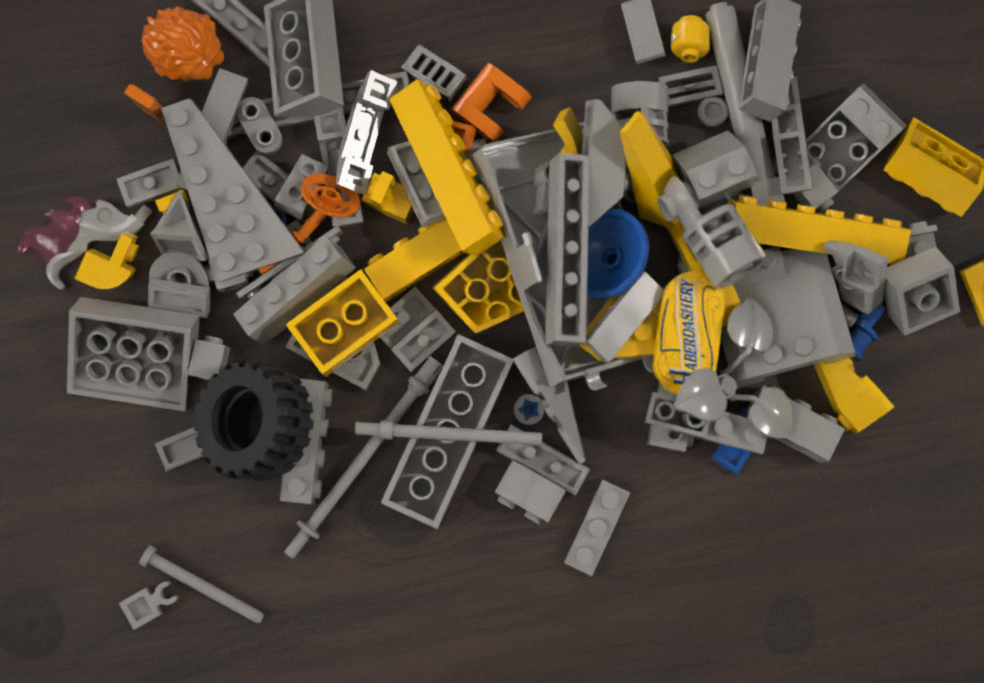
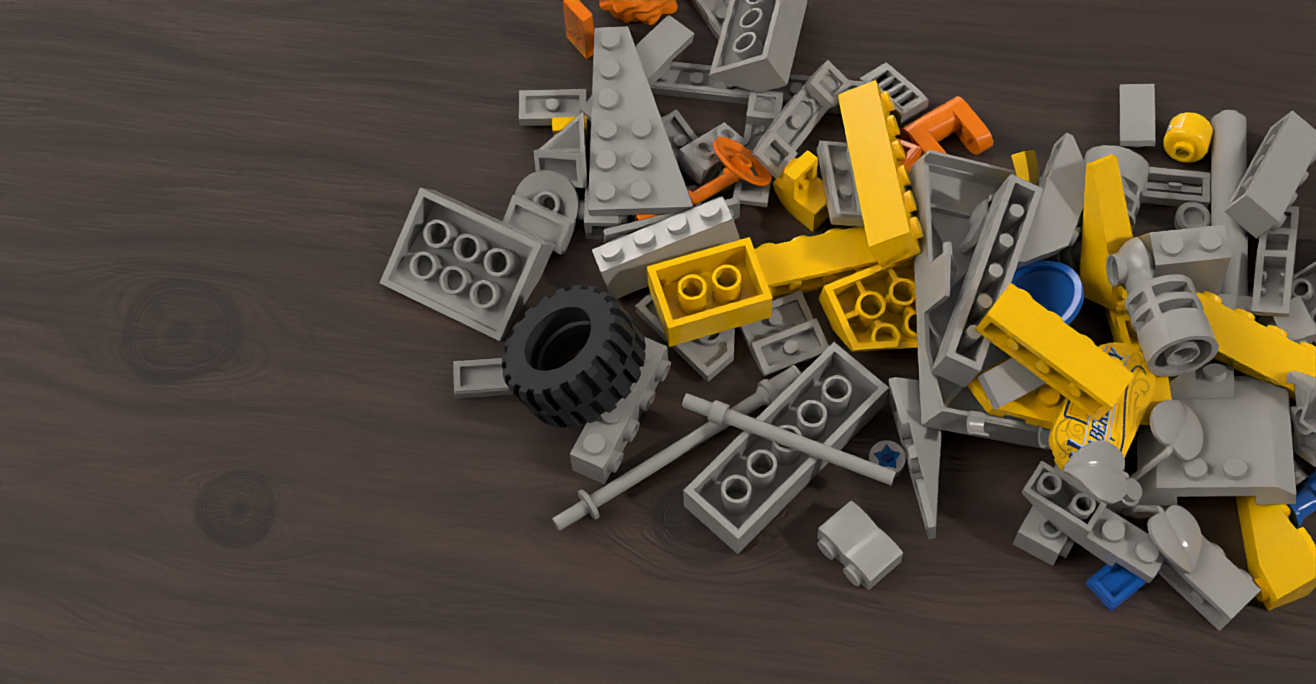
camera: 20 degrees right, 20 degrees down
piece [18,196,153,290] -> none
yellow brick [75,232,139,289] -> none
light grey plate [119,581,179,630] -> none
light grey bar [139,545,264,623] -> none
light grey brick [187,336,230,380] -> none
light grey plate [237,97,283,155] -> none
light grey tile [496,424,590,496] -> none
light grey plate [564,480,630,576] -> none
none -> yellow brick [975,283,1135,421]

